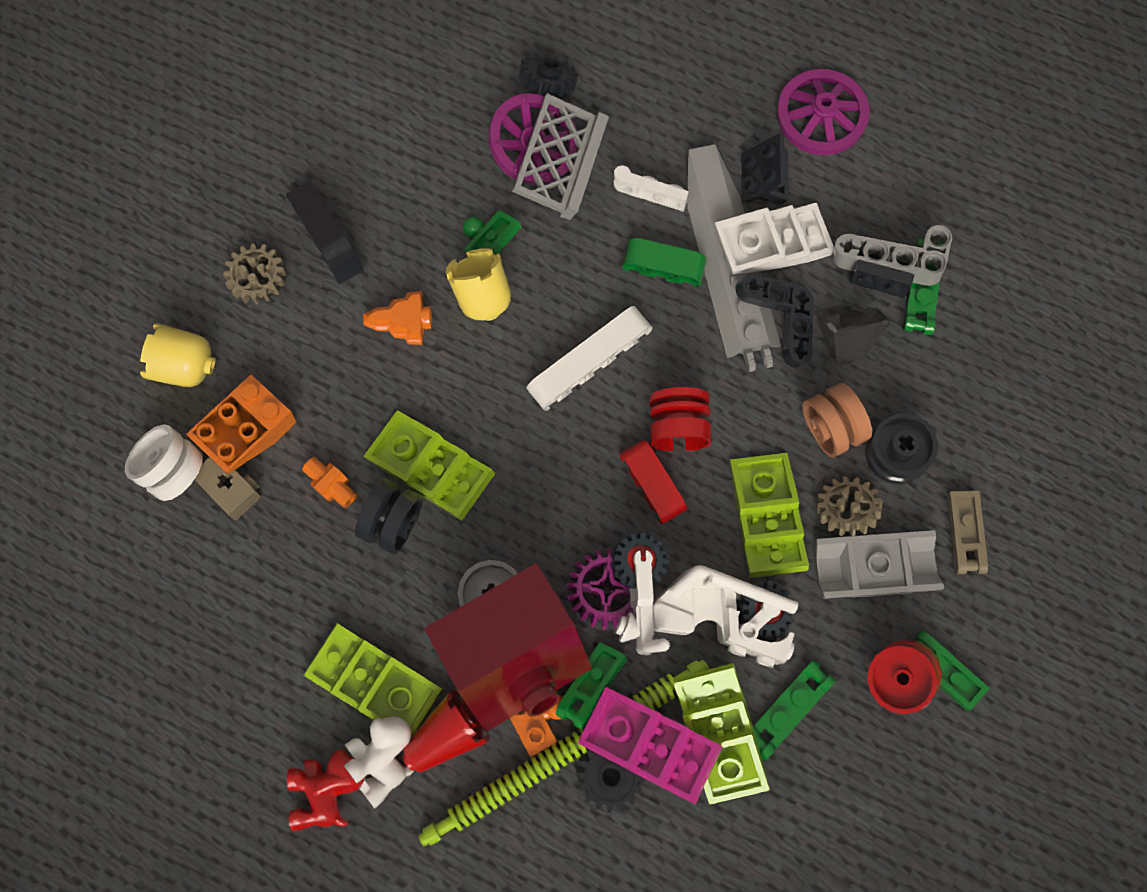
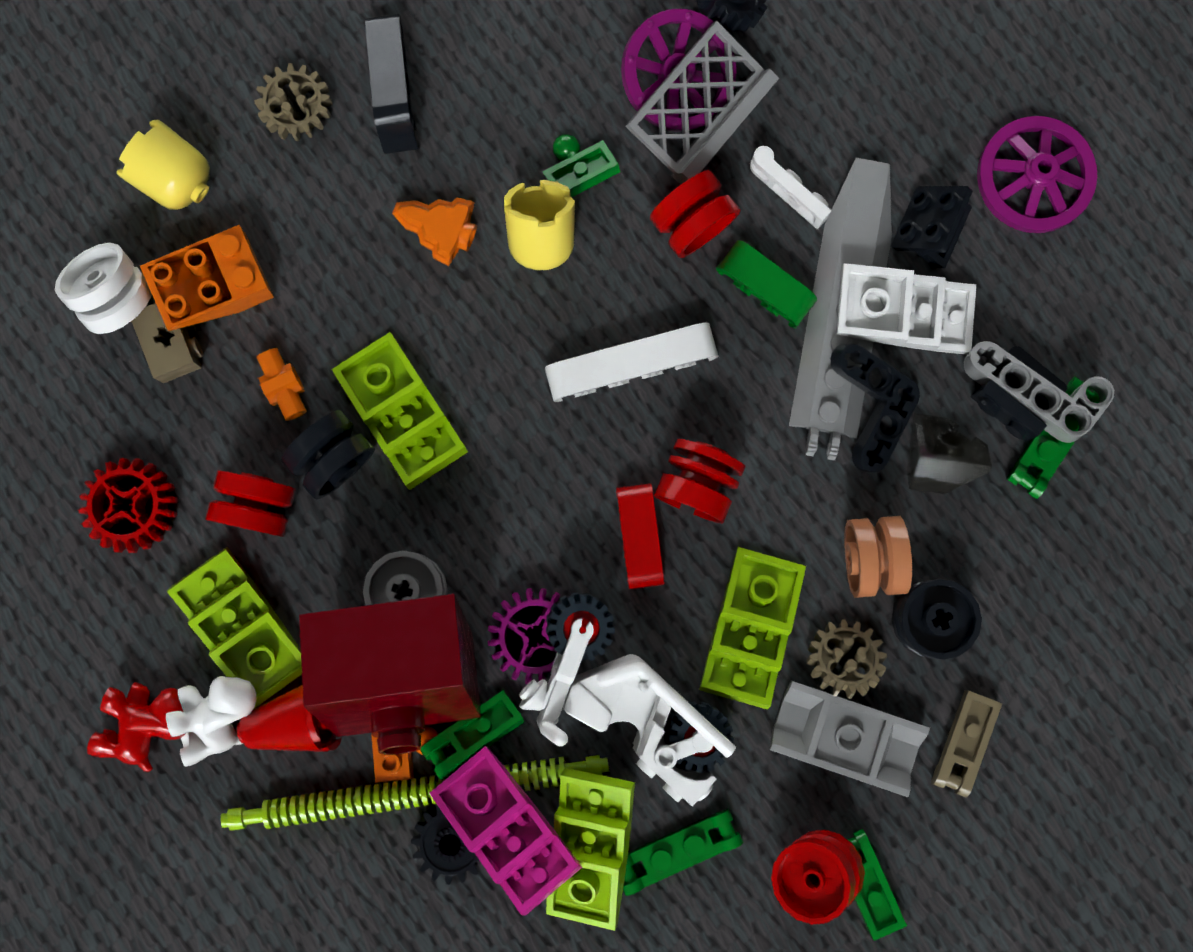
camera: 20 degrees right, 10 degrees up
none -> red gear [78,458,178,553]
none -> red wheel [205,470,296,537]
none -> red wheel [650,170,741,258]

